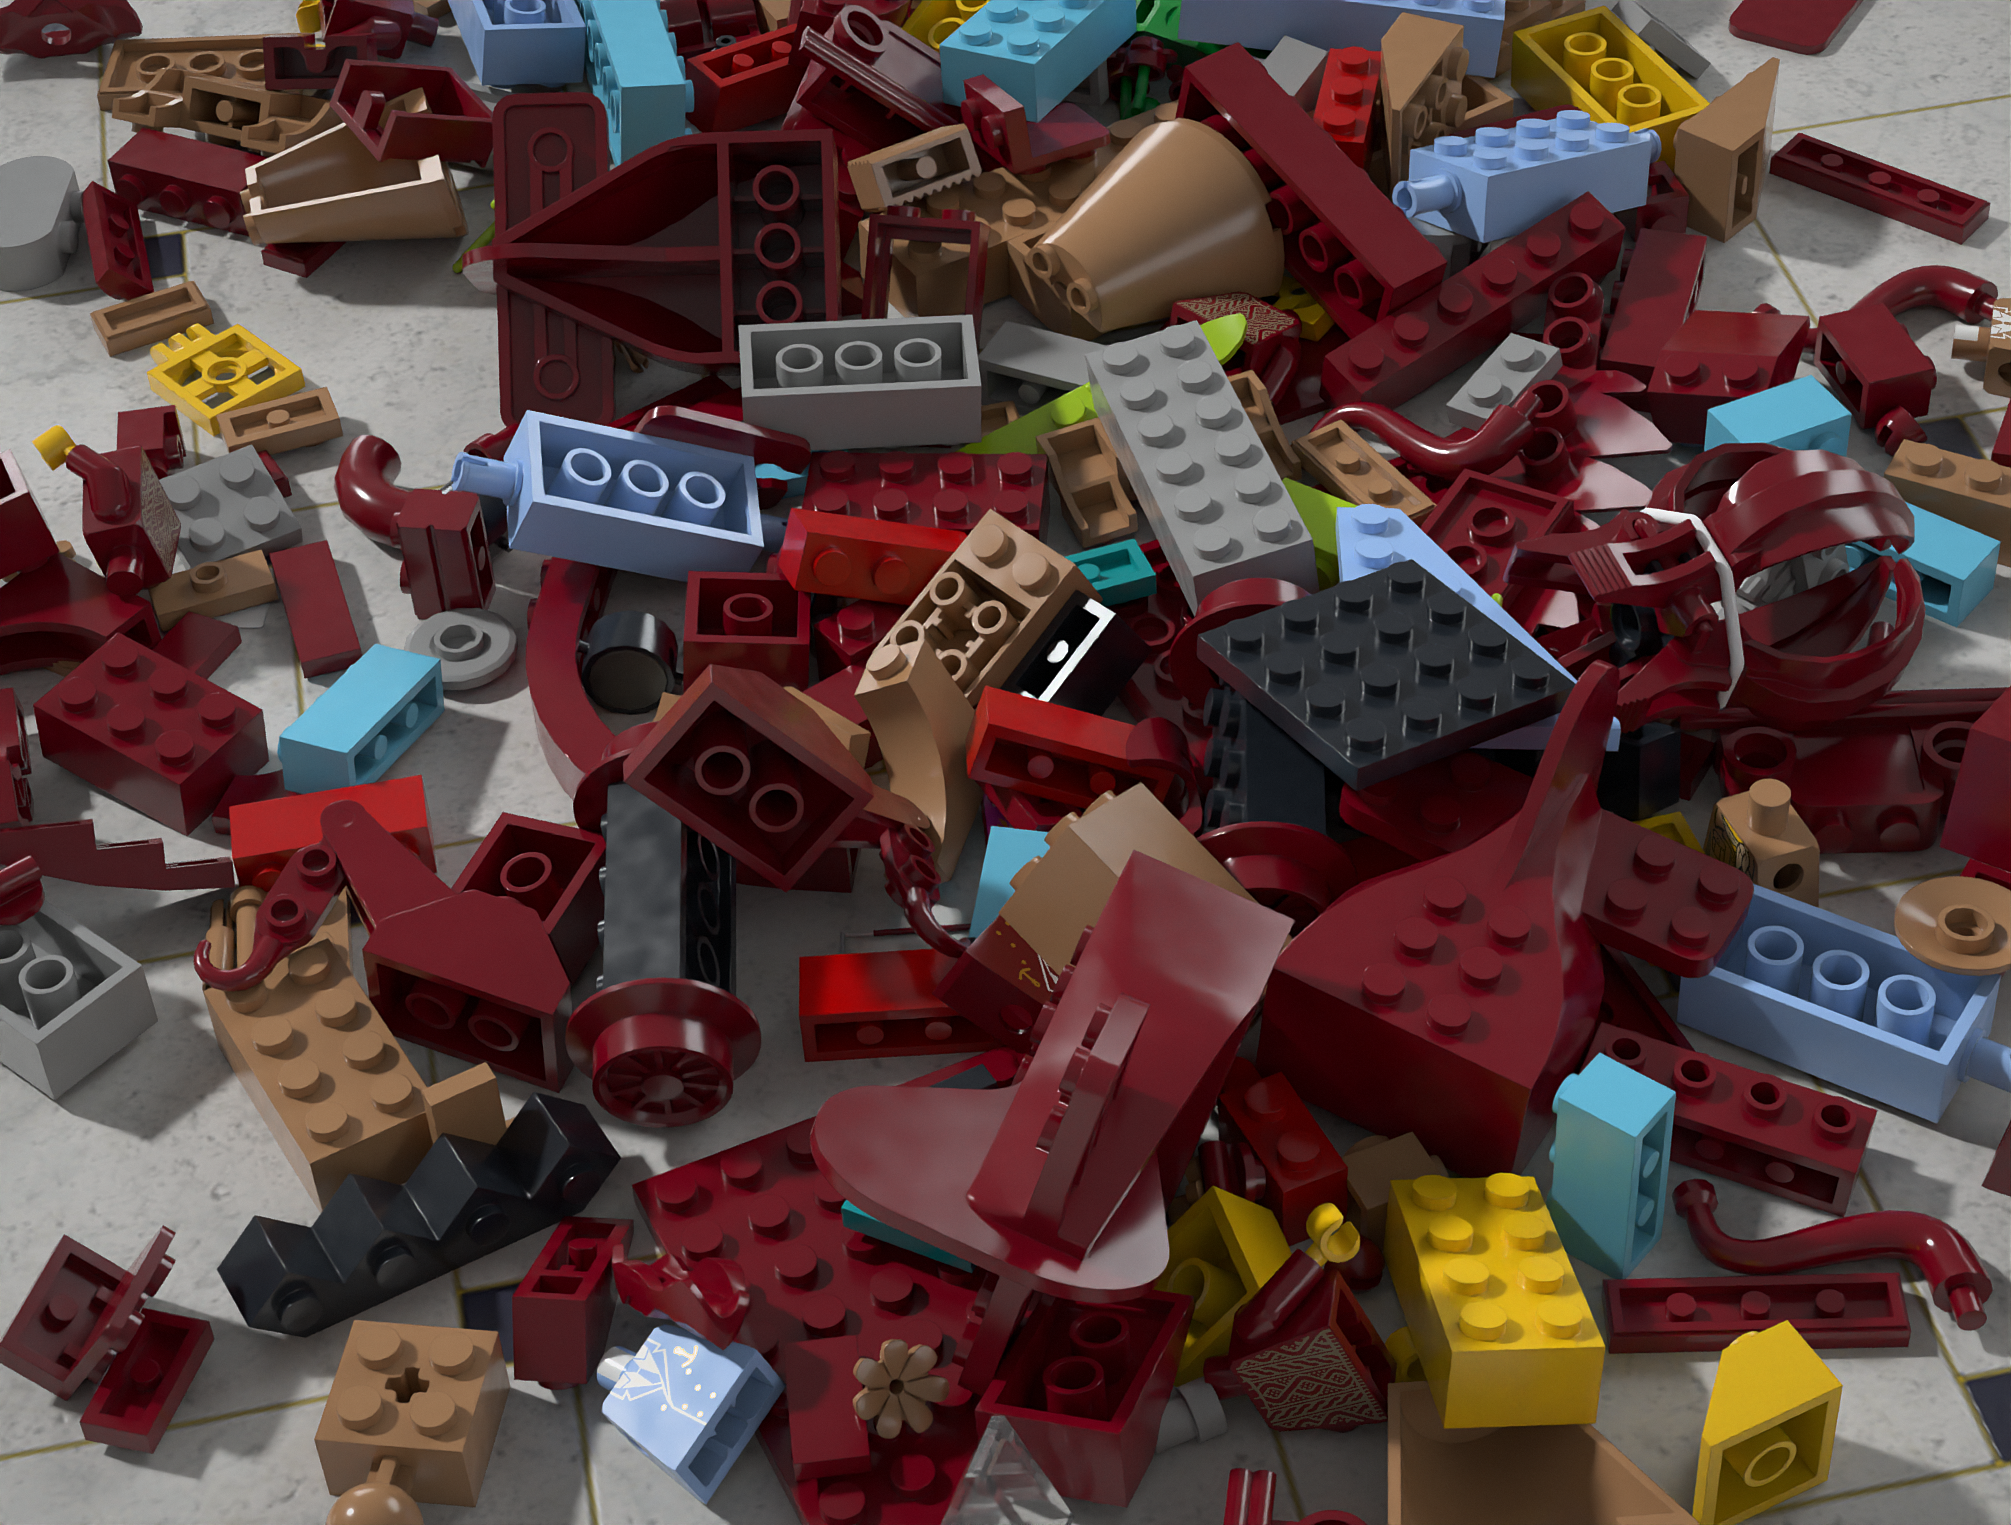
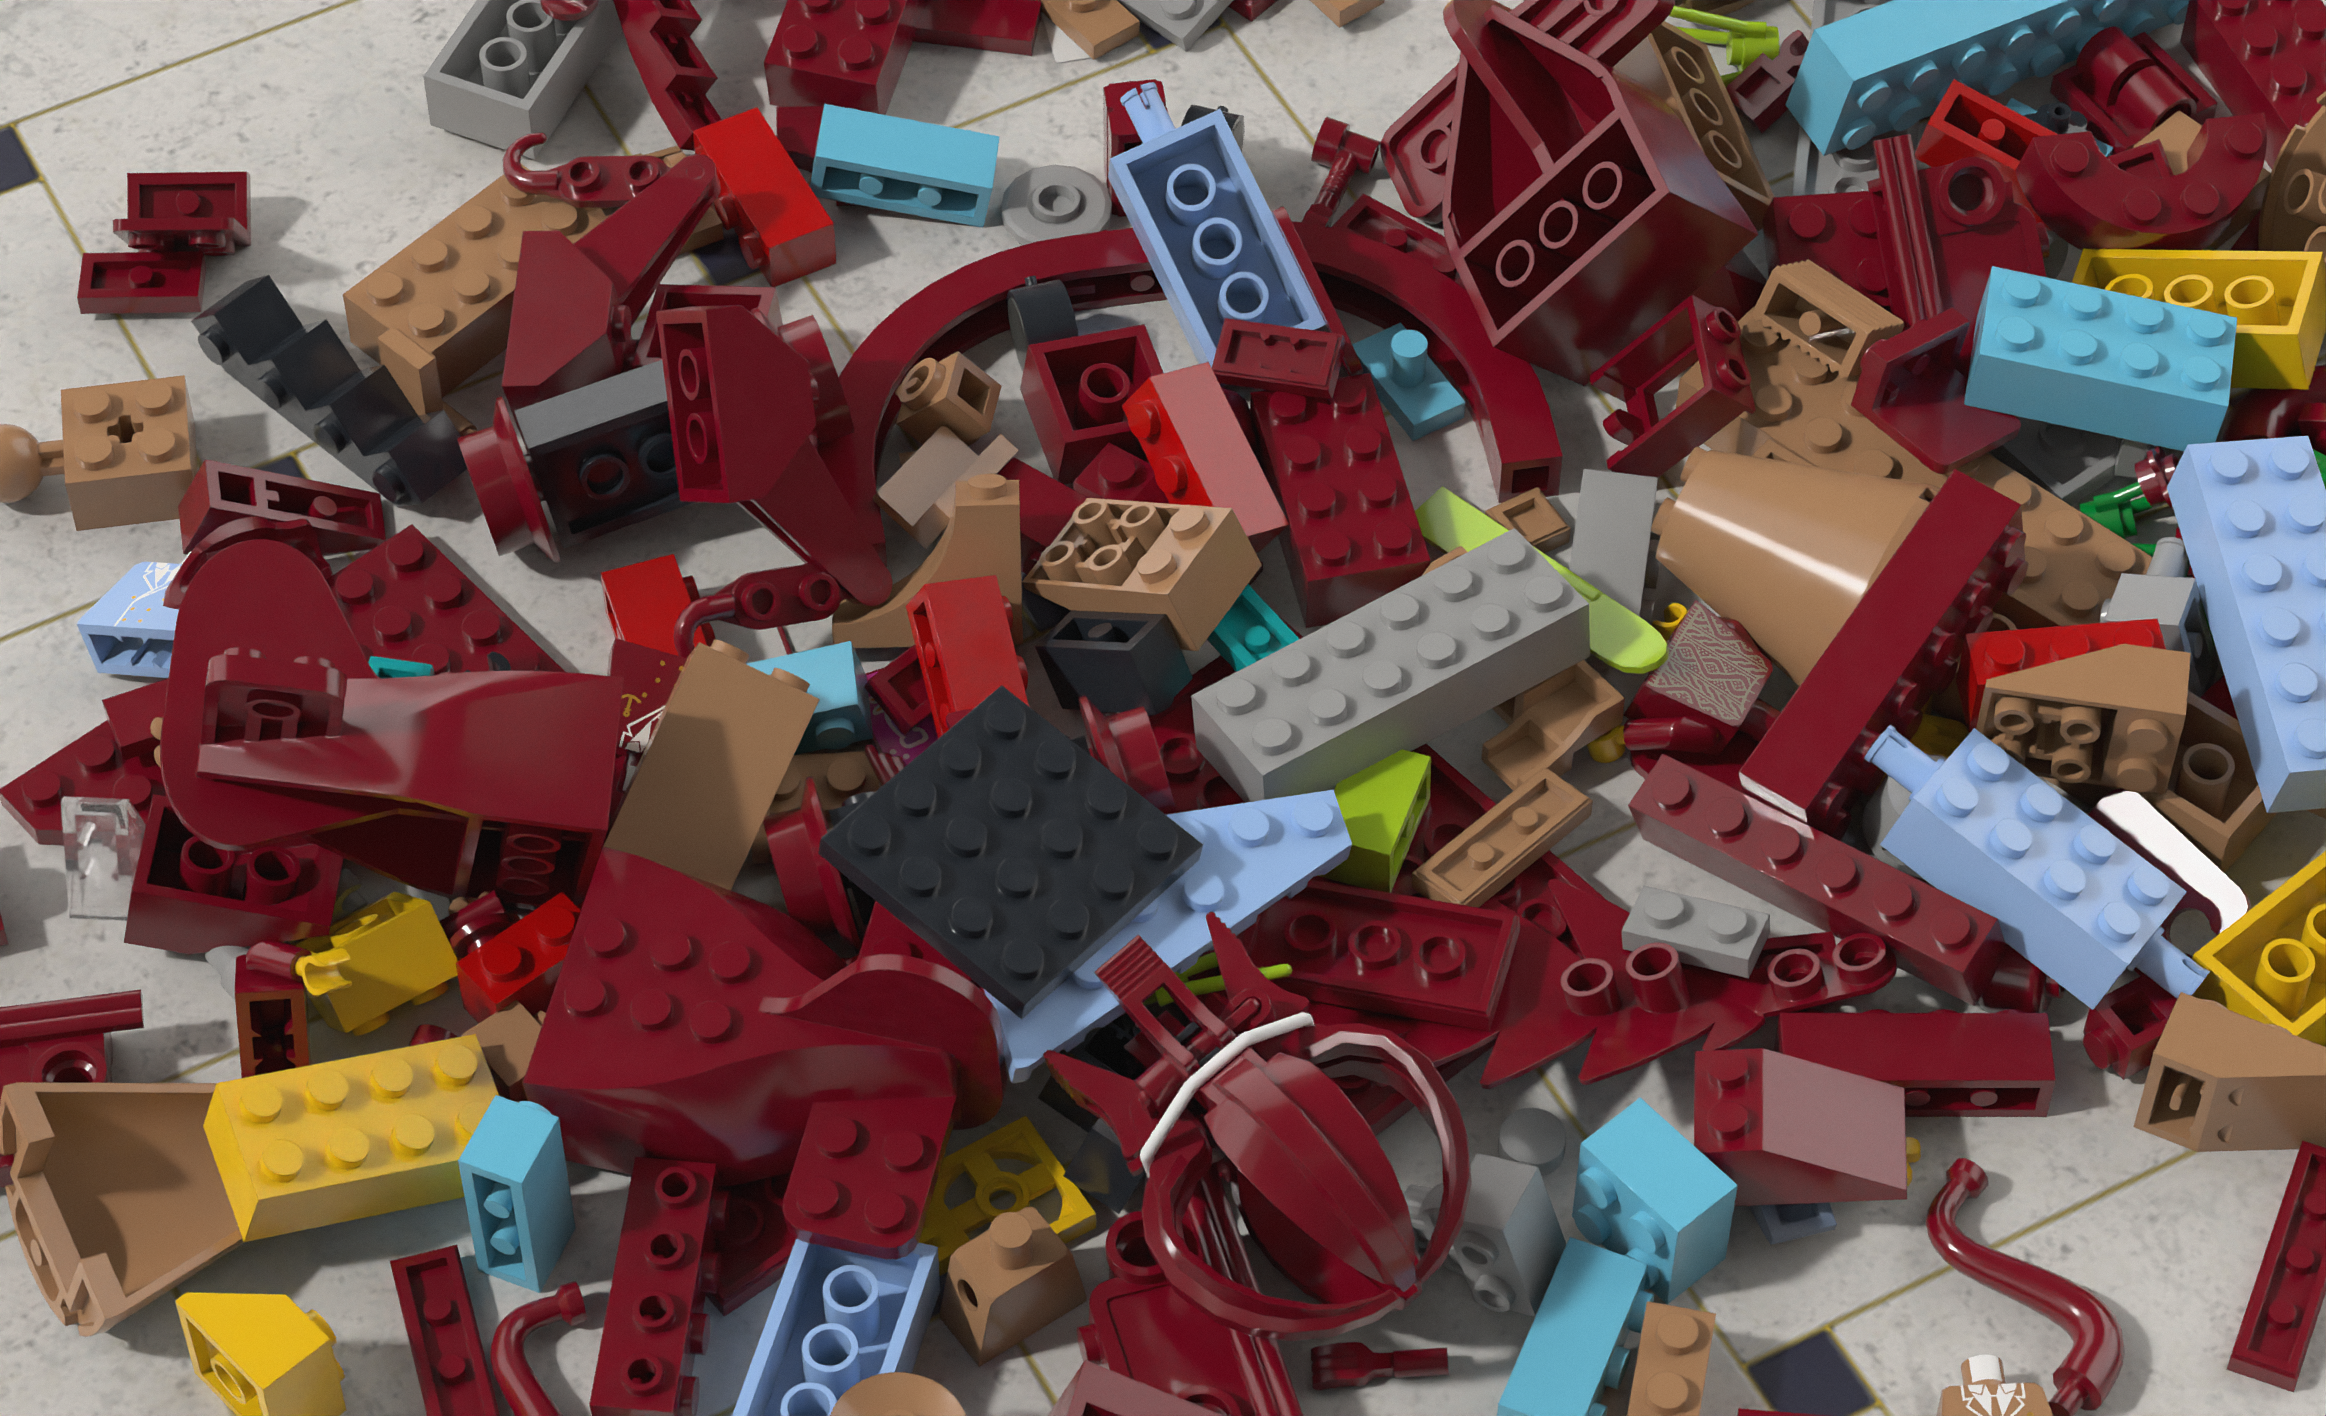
camera: 70 degrees right, 10 degrees up
dark red tile [269,540,362,679] -> none
dark red cylinder [334,435,410,550] -> none
light grey brick [738,315,981,451] -> none
dark red animal [1291,391,1544,482] -> none
dark red brick [1814,303,1937,430] -> none
dark red hinge [1875,404,1928,457] -> none
none -> dark red plate [1212,318,1347,399]

